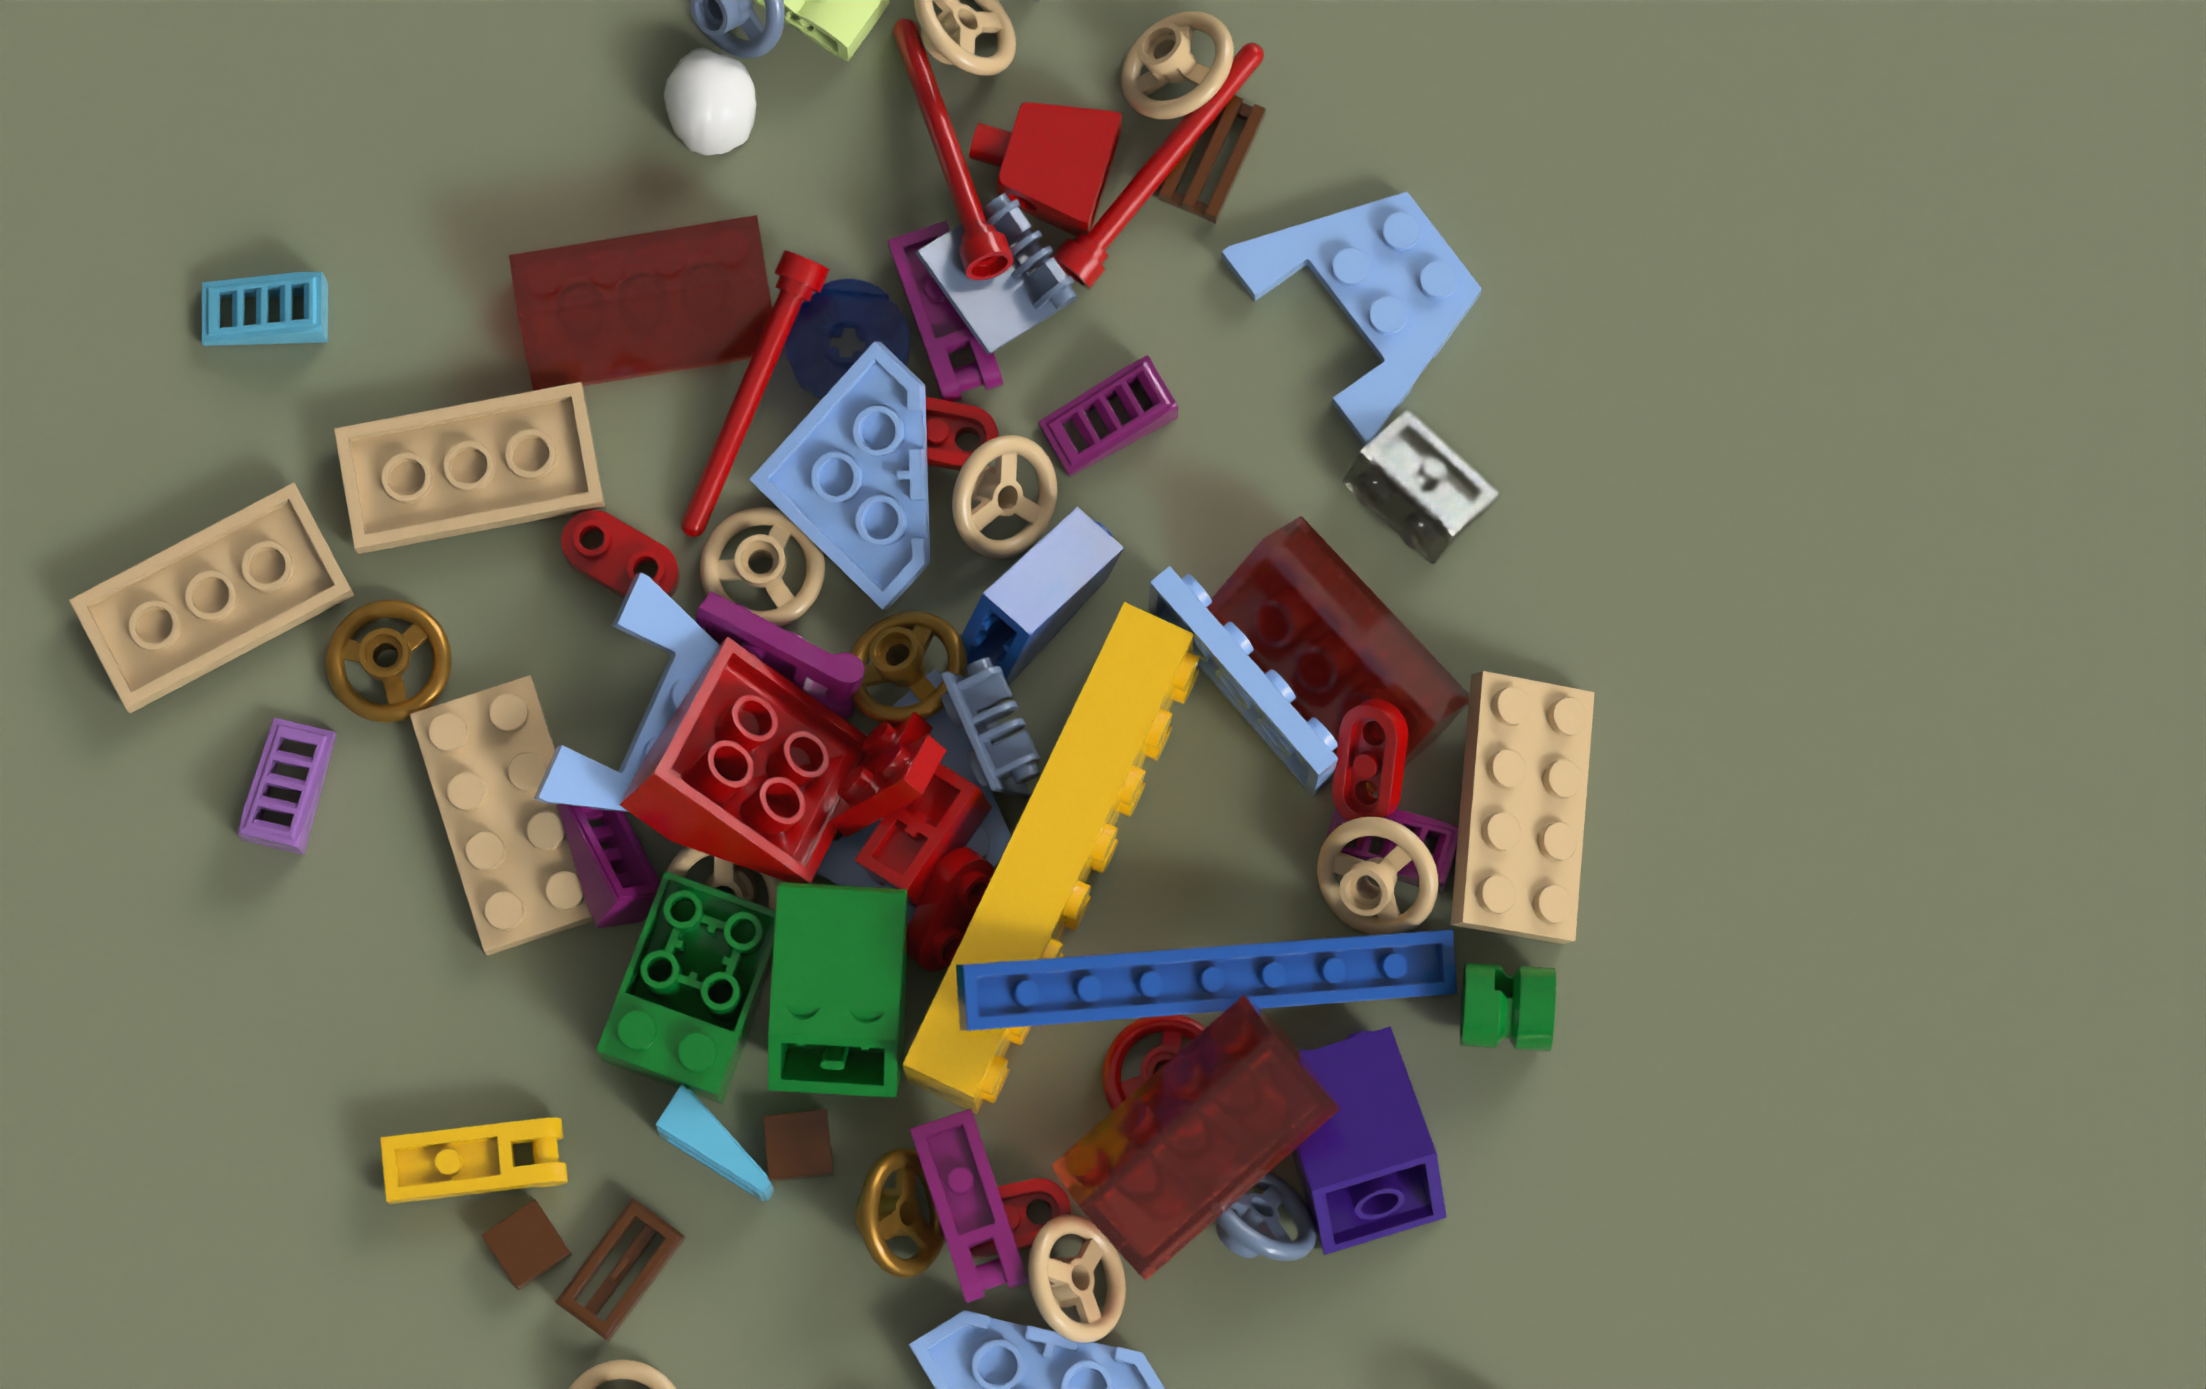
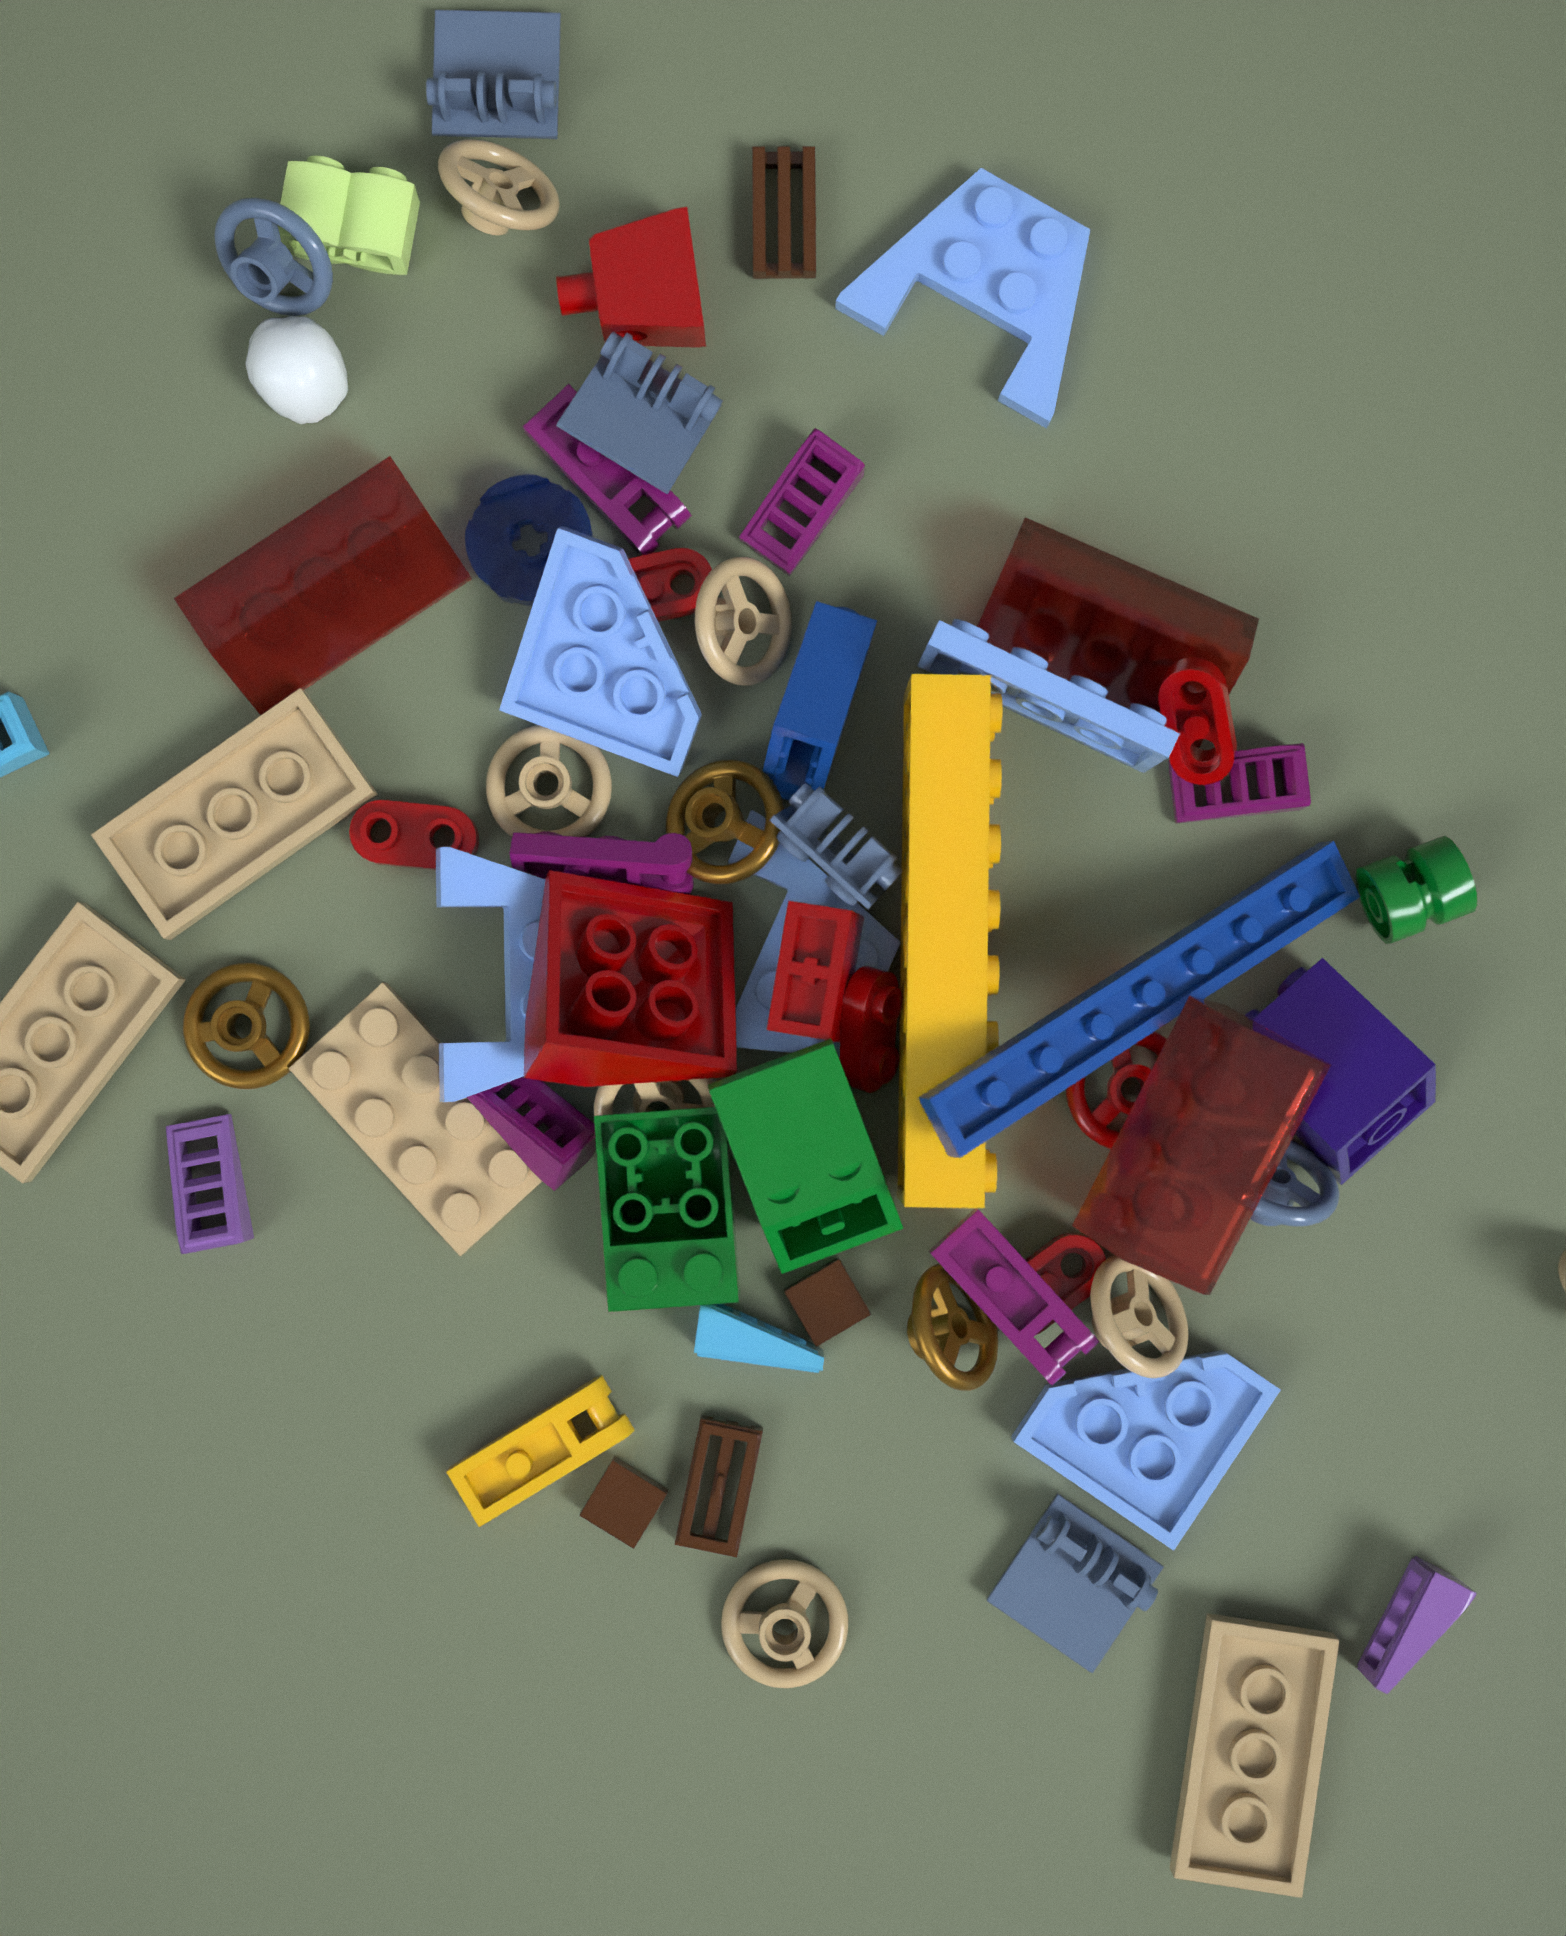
camera: 30 degrees left, 10 degrees up
red piece [681,250,830,538] -> none
red plate [829,712,947,837] -> none
red piece [893,19,1014,280] -> none
red piece [1051,42,1264,289] -> none
tan piece [1121,11,1234,119] -> none
tan piece [1317,817,1439,935] -> none
clear smoke bracket [1343,410,1499,564] -> none
tan plate [1451,671,1595,944] -> none

